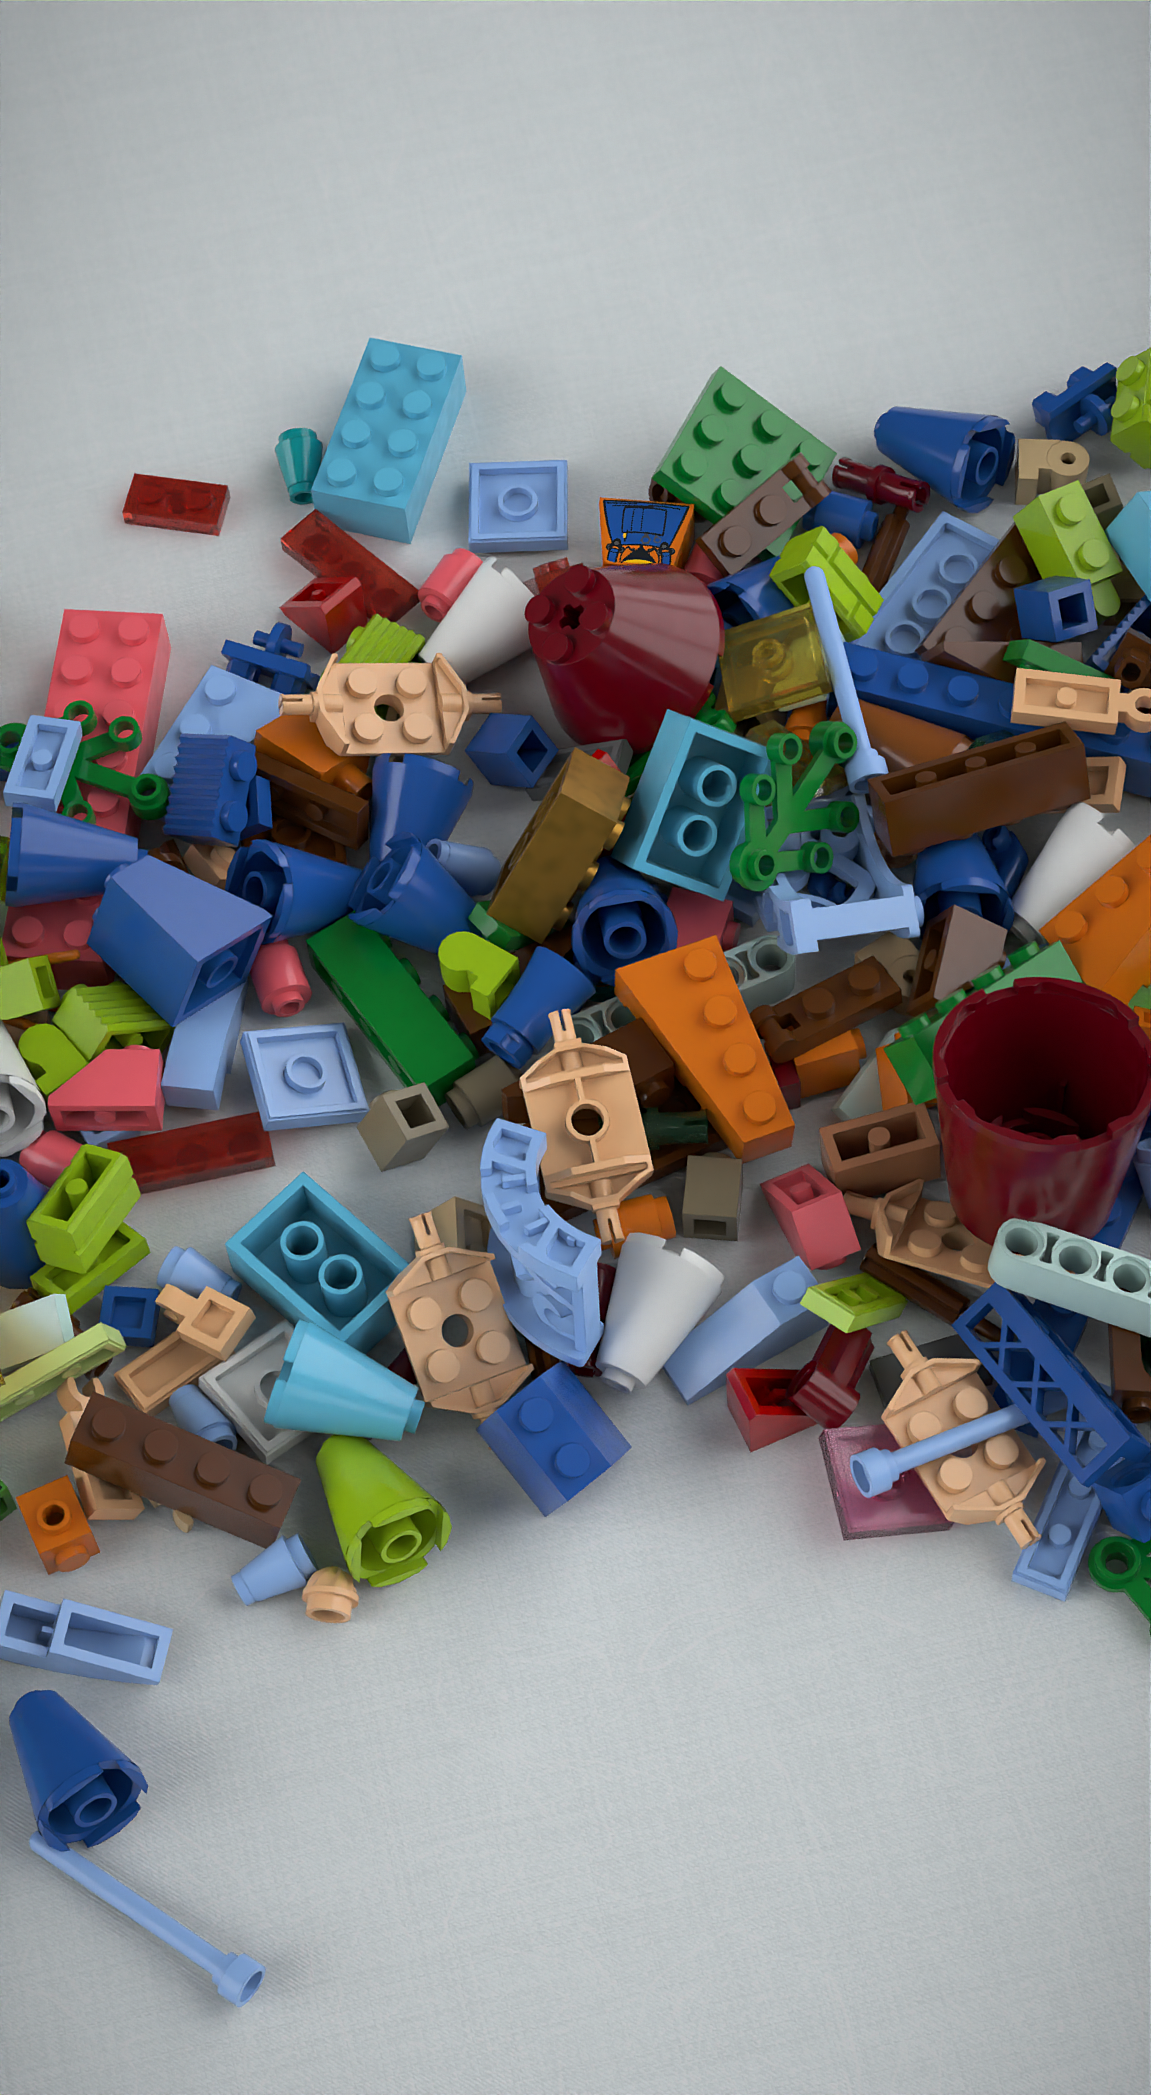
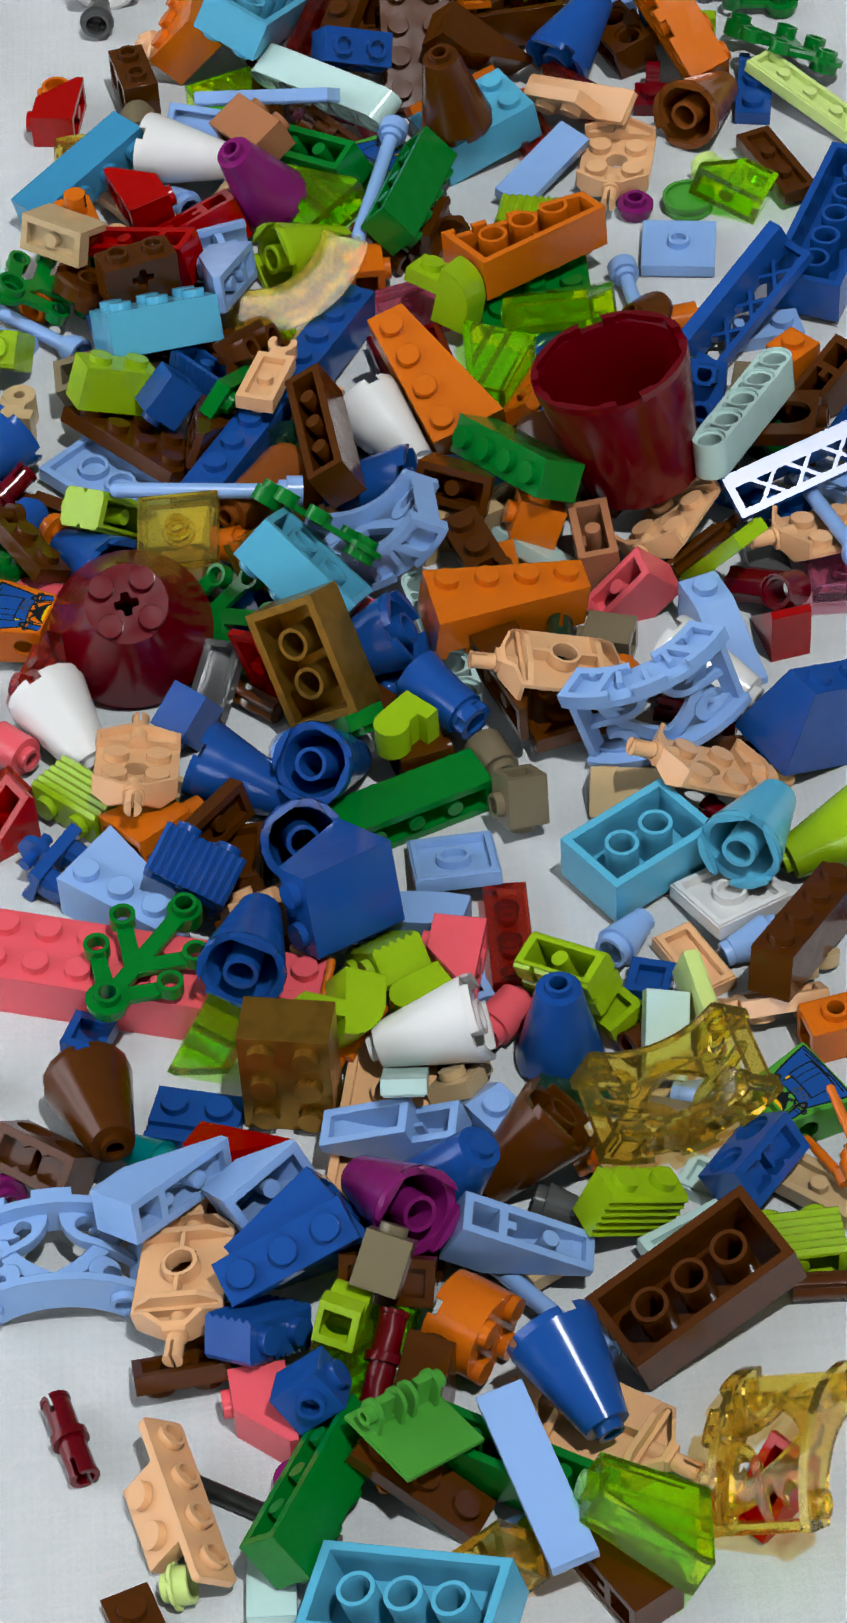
camera: 85 degrees left, 15 degrees down
light blue plate [3,715,83,812] -> none
light nougat plate [155,1284,256,1362] -> none

